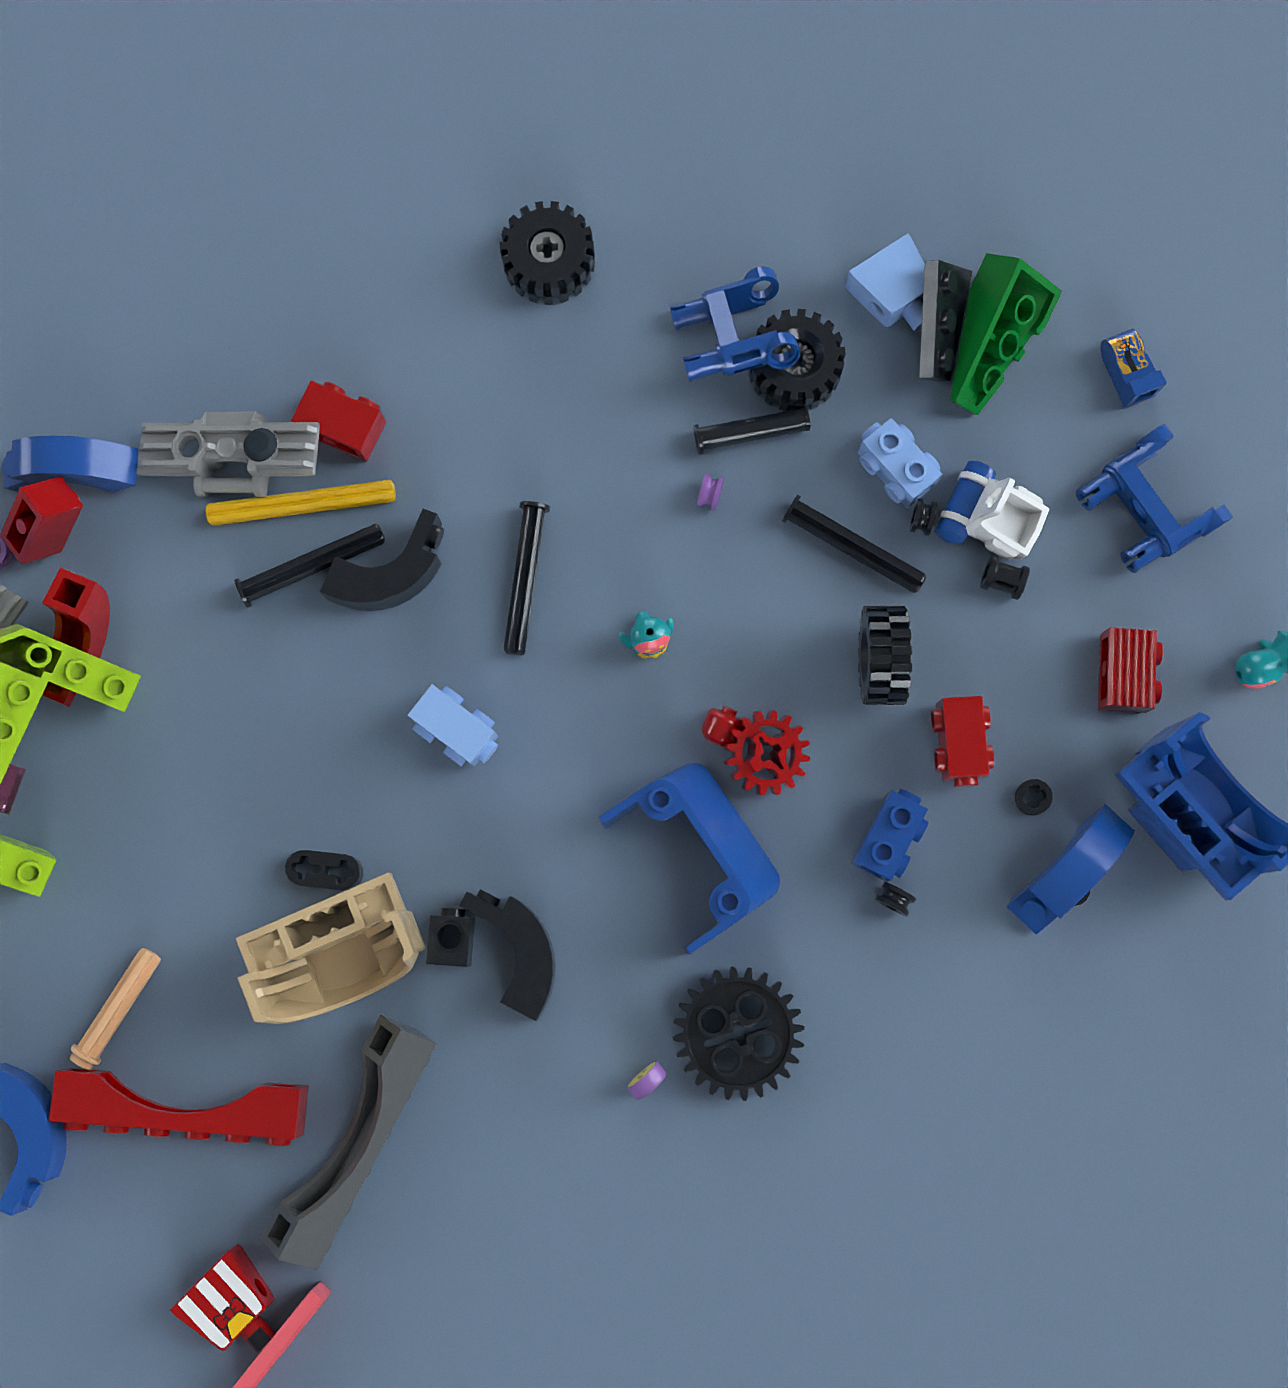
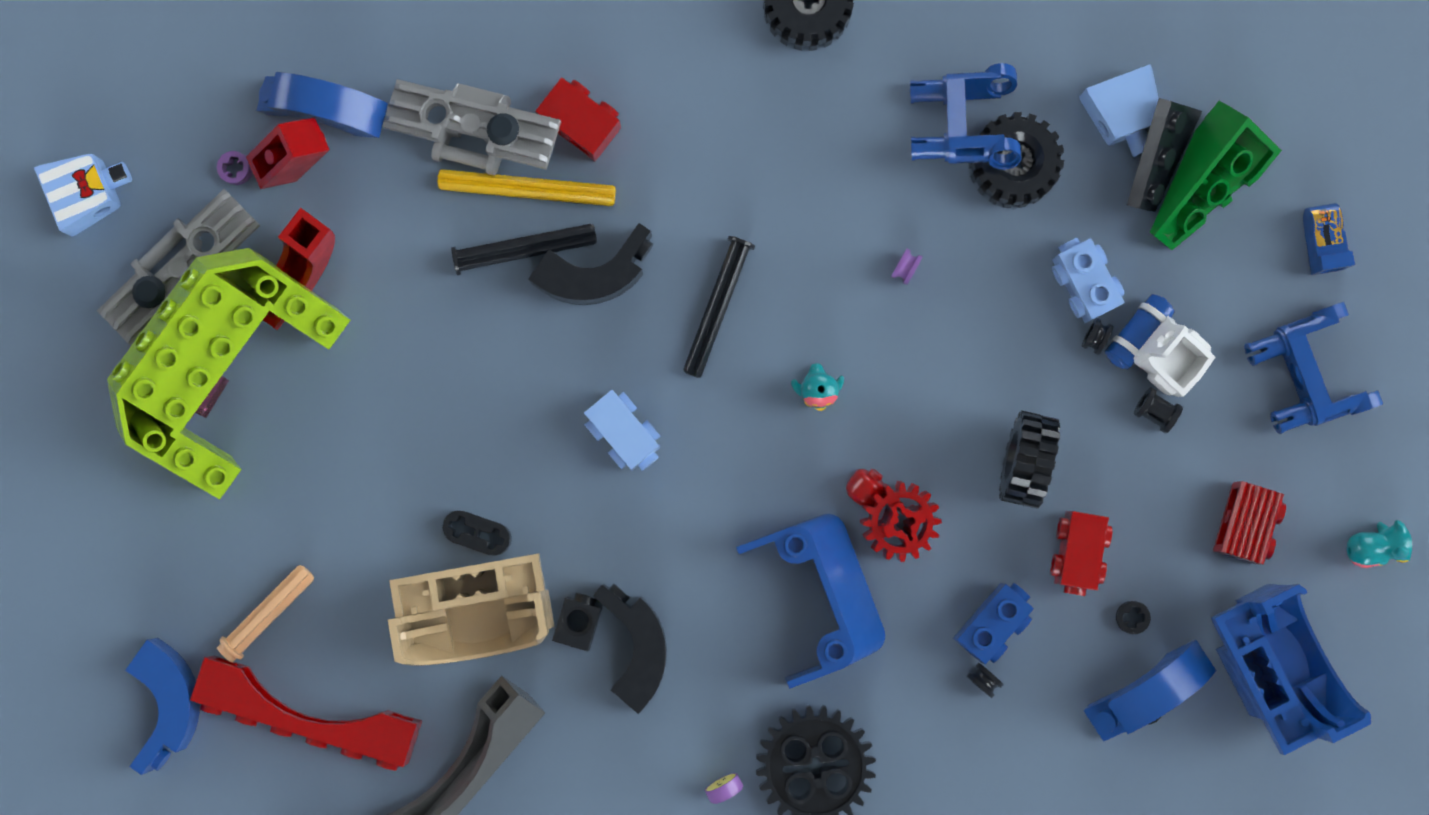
camera: 10 degrees right, 5 degrees up
black pin [693,407,811,455] -> none
black axle [782,495,926,593] -> none

